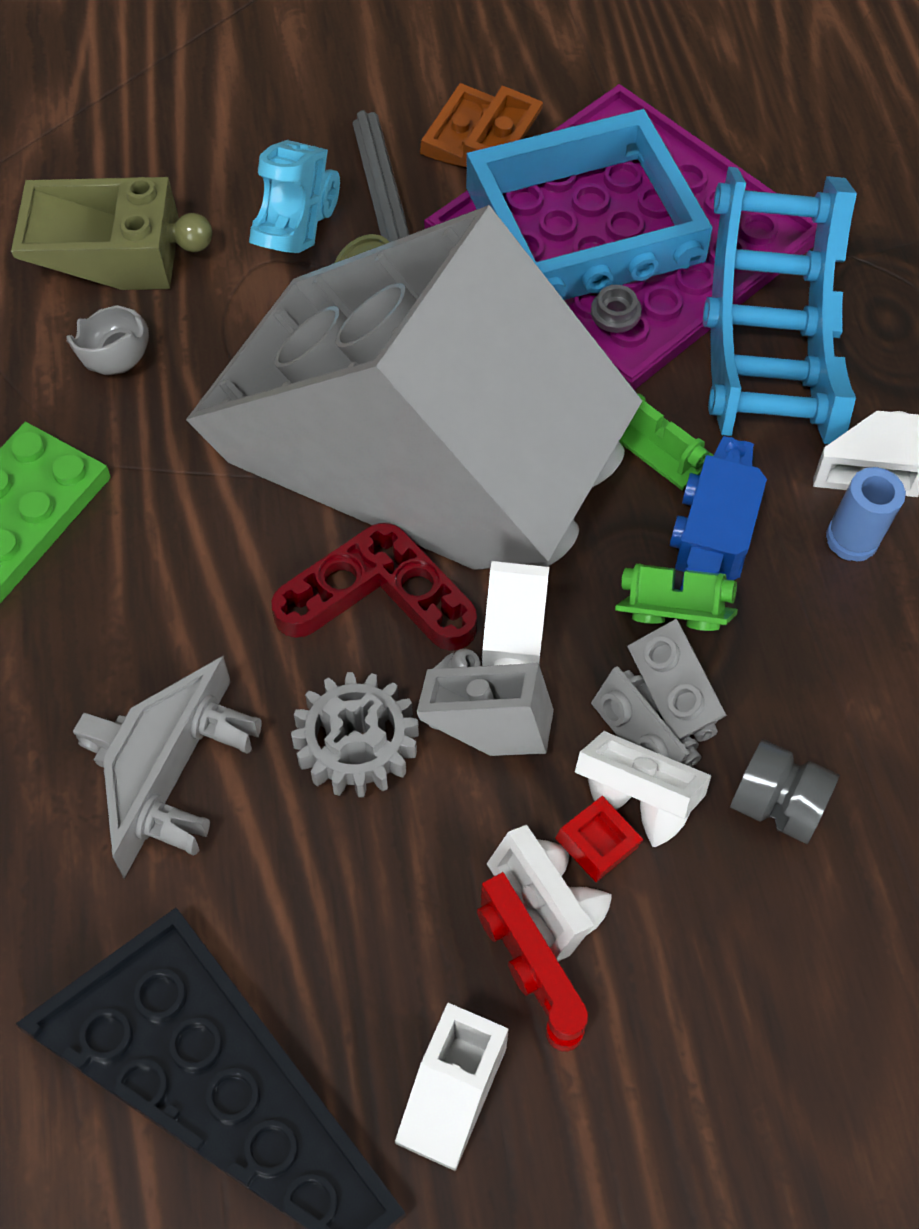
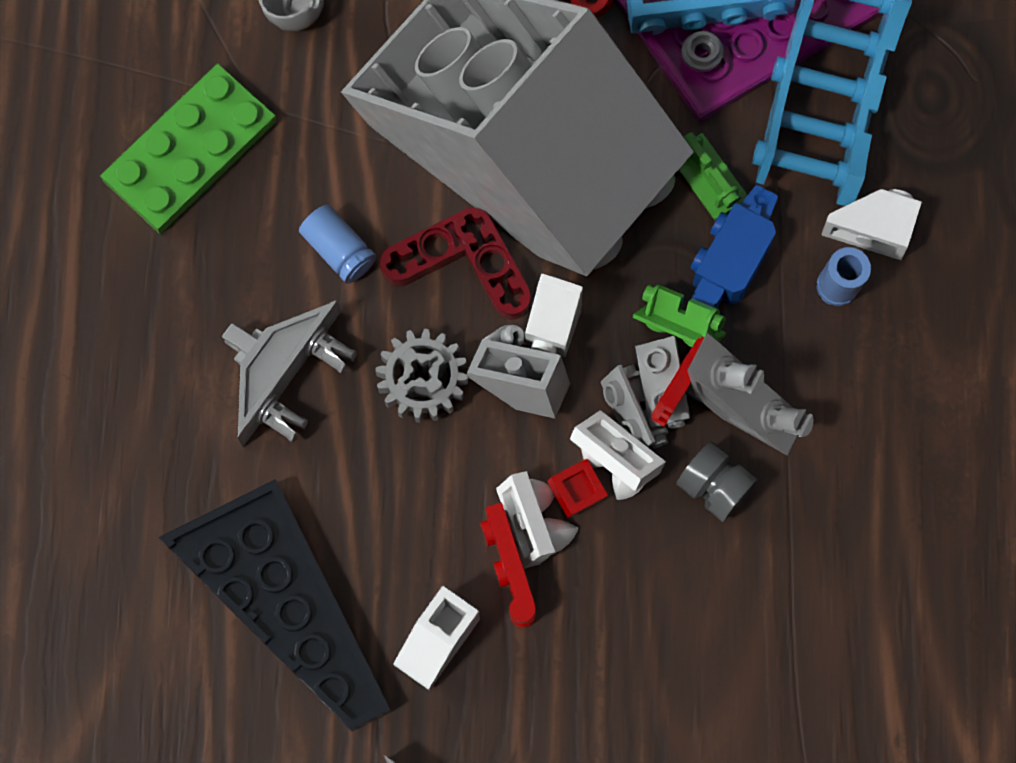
camera: 15 degrees right, 15 degrees up
none -> medium blue piece [299,204,377,284]
none -> red tile [651,336,704,427]
none -> light grey connector [686,333,814,456]

